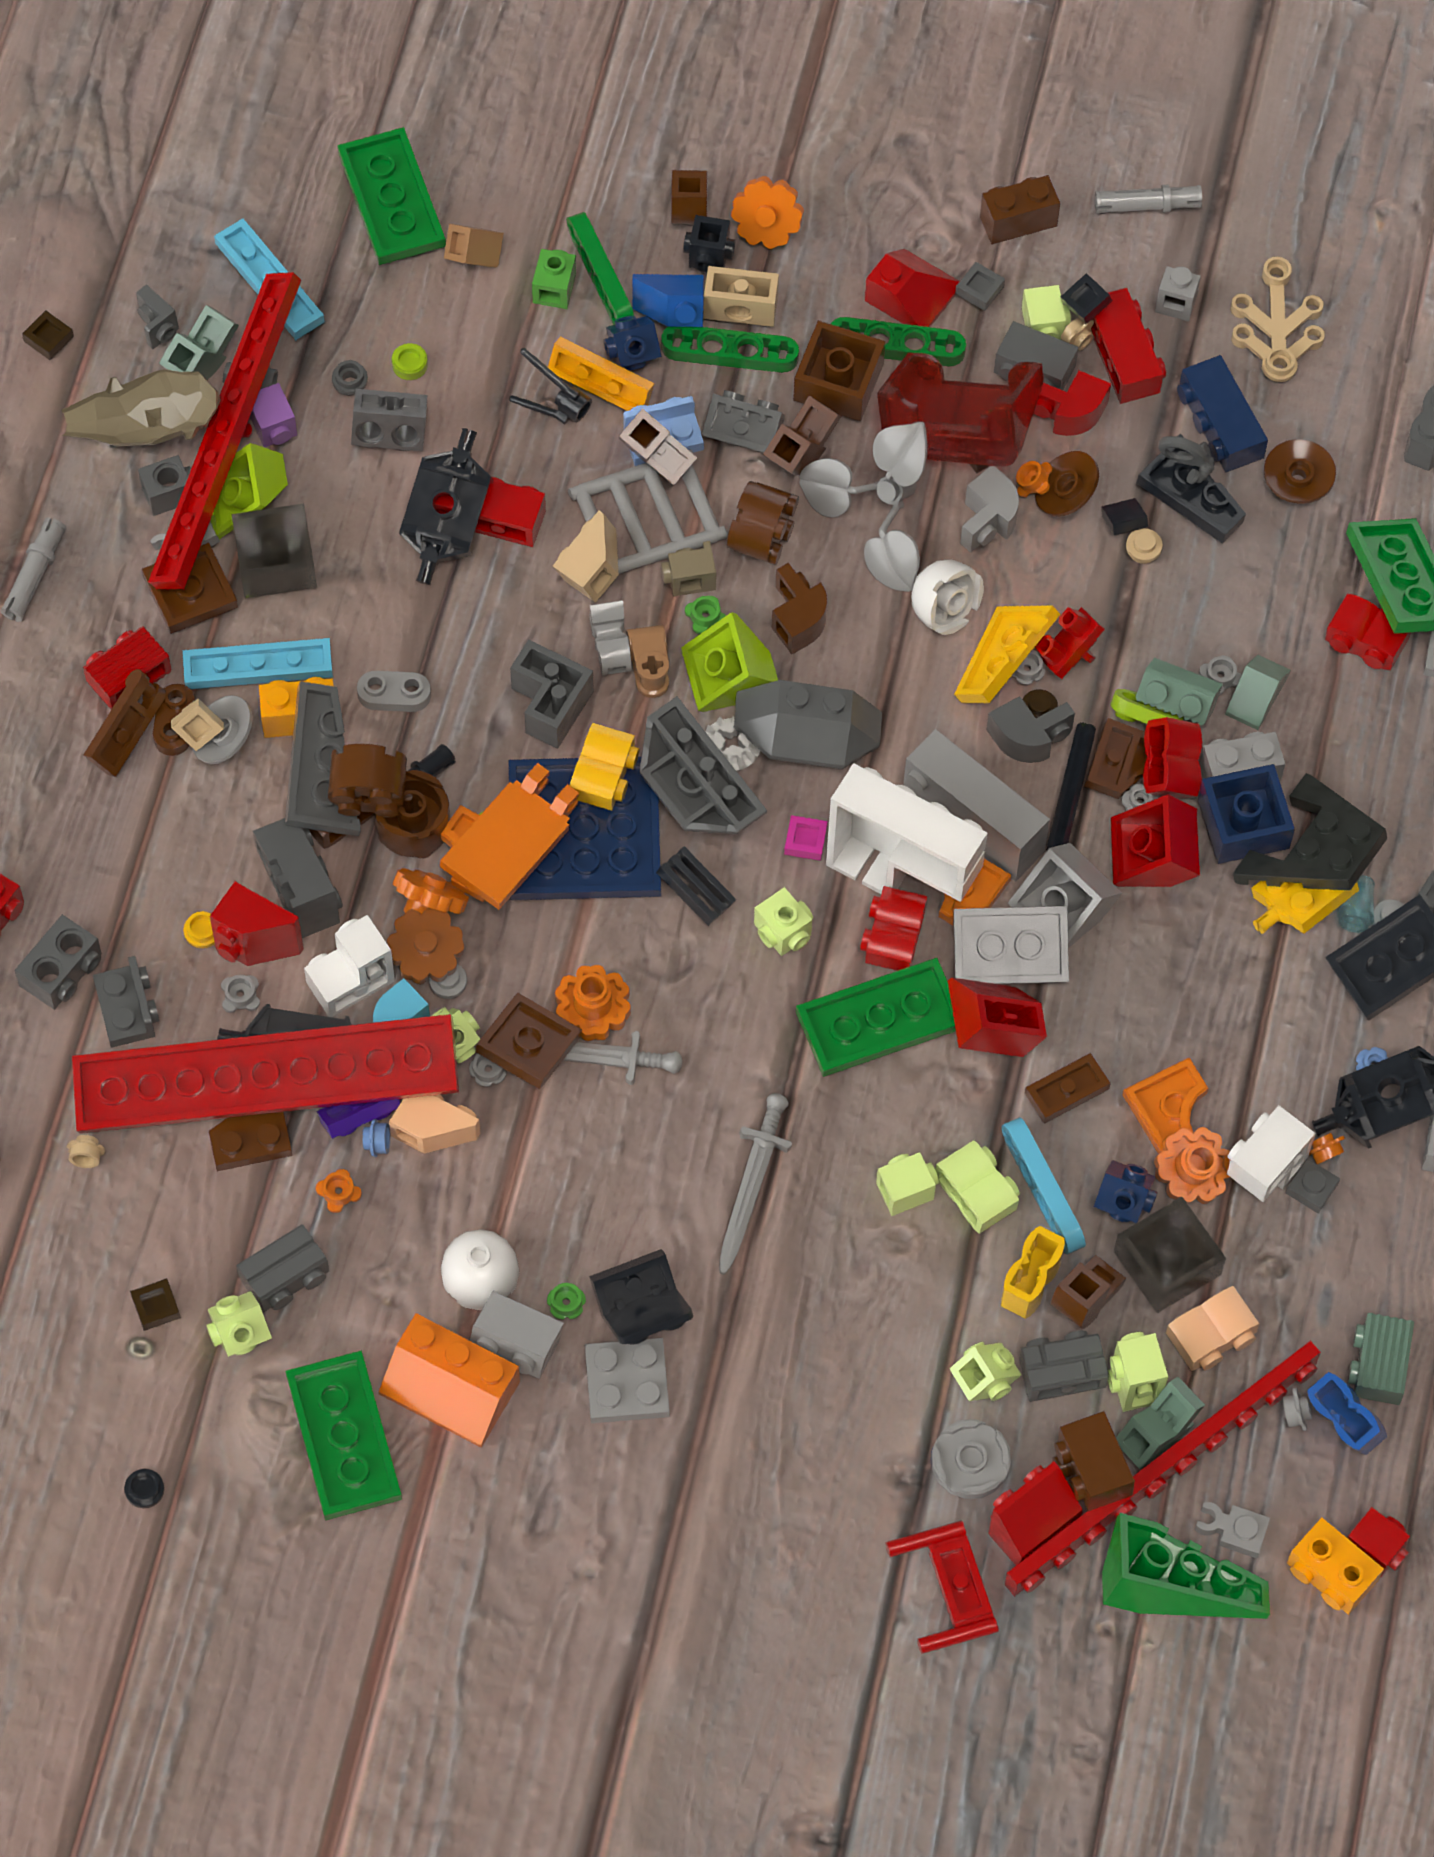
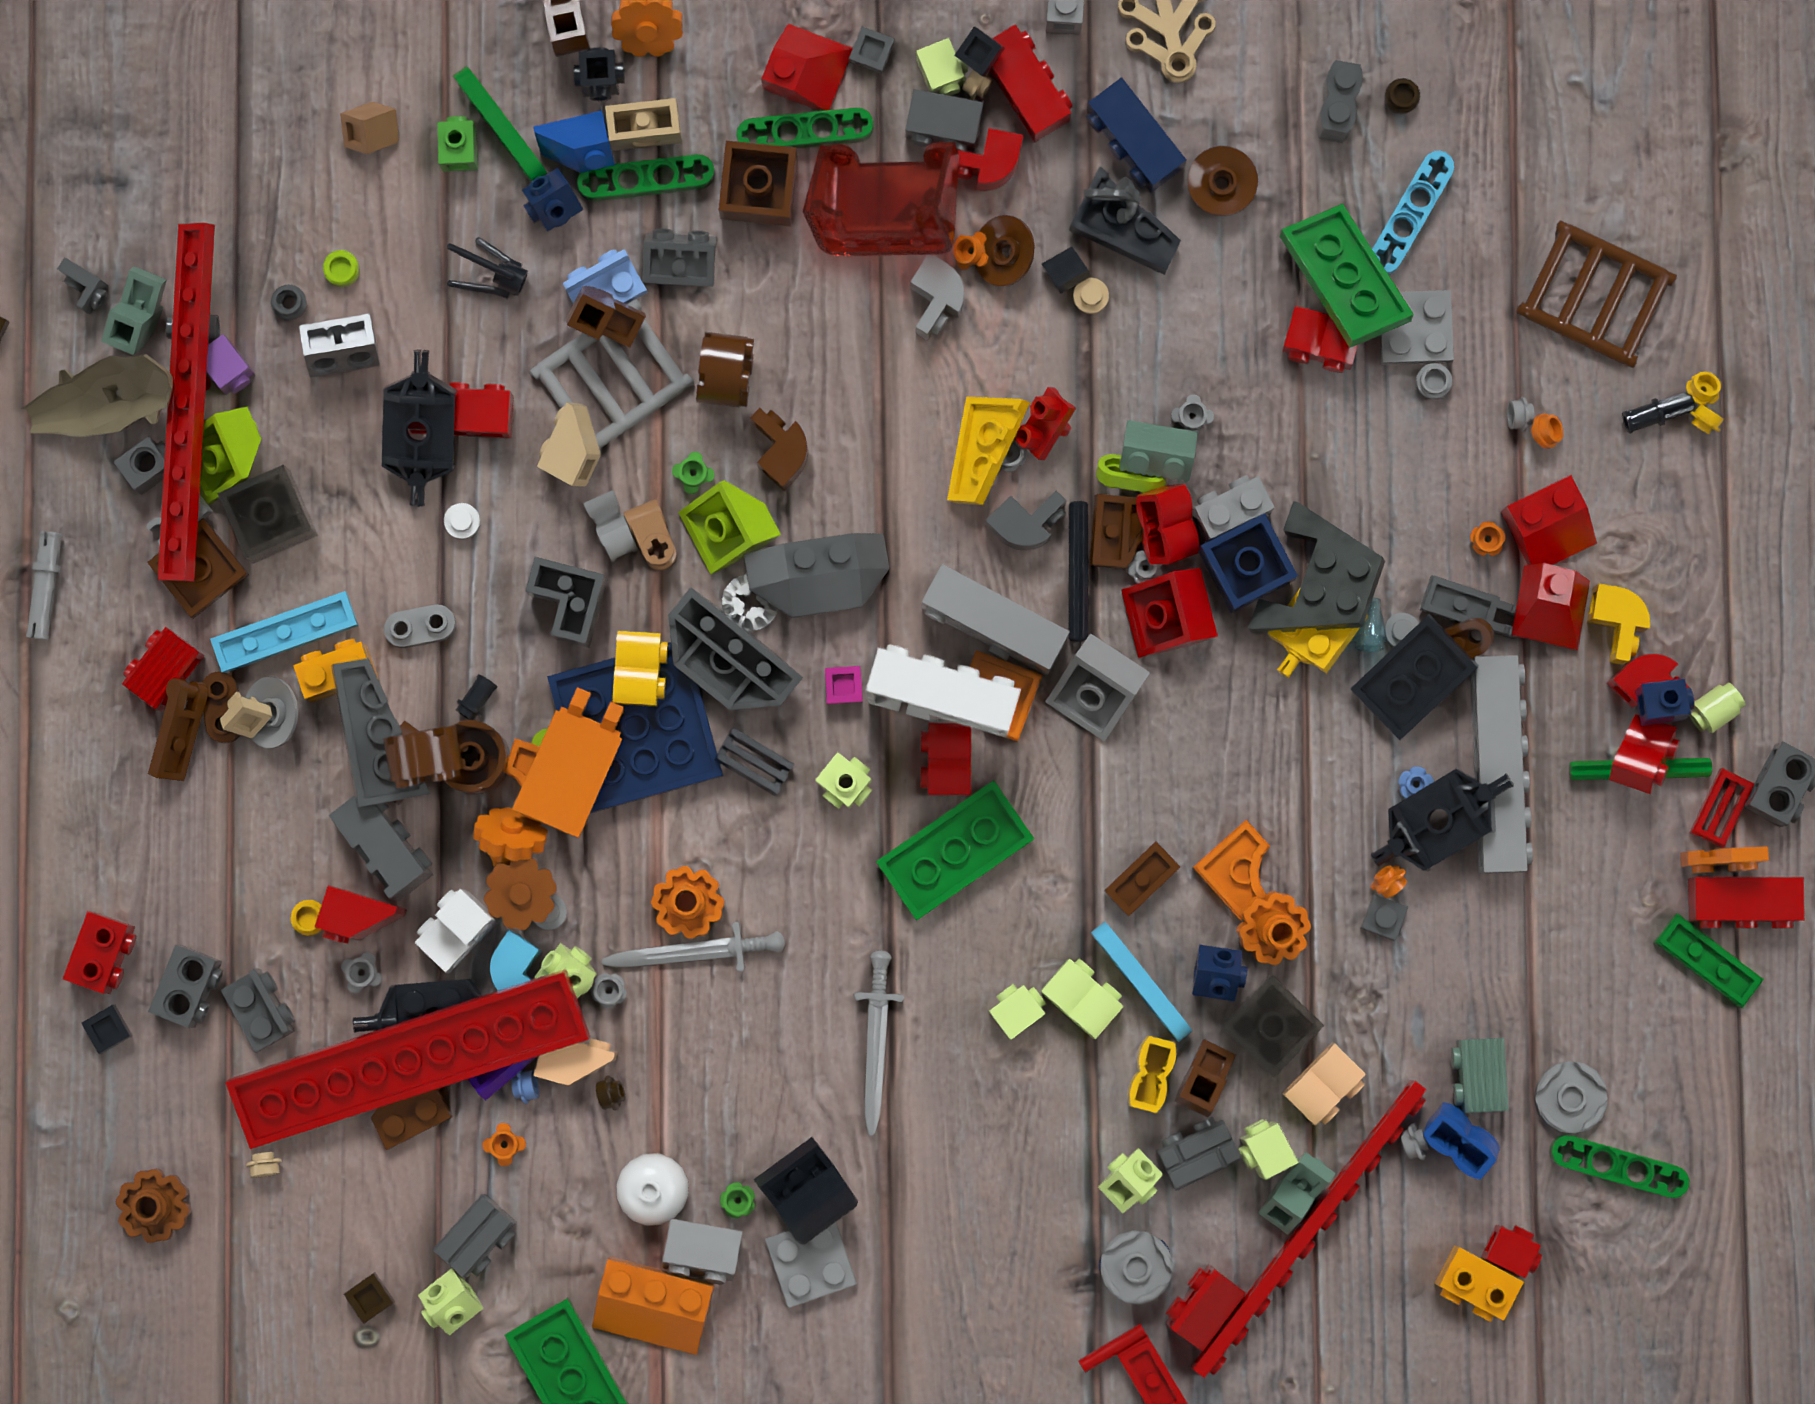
camera: 10 degrees left, 20 degrees up
medium azure plate [214,218,325,340] -> none
green plate [337,127,446,265] -> none
reddish brown plate [475,992,582,1089] -> none
light orange plate [548,336,655,411] -> none
dark tan brick [661,541,716,597] -> none
reddish brown brick [763,396,842,475] -> none
light grey plant [799,422,927,592] -> none
white cylinder [911,560,984,635] -> none
red slope [948,977,1047,1057] -> none
plate [953,906,1069,984] -> none
dark brown plate [1022,689,1058,718] -> none
reddish brown brick [1052,1411,1135,1511] -> none
green wedge [1102,1513,1270,1619] -> none
light grey plate [1195,1502,1270,1558] -> none
sand green slope [1225,655,1291,730] -> none
white brick [1227,1105,1316,1202] -> none
none -> white plate [444,503,480,539]
none -> dark brown plate [596,1075,626,1111]

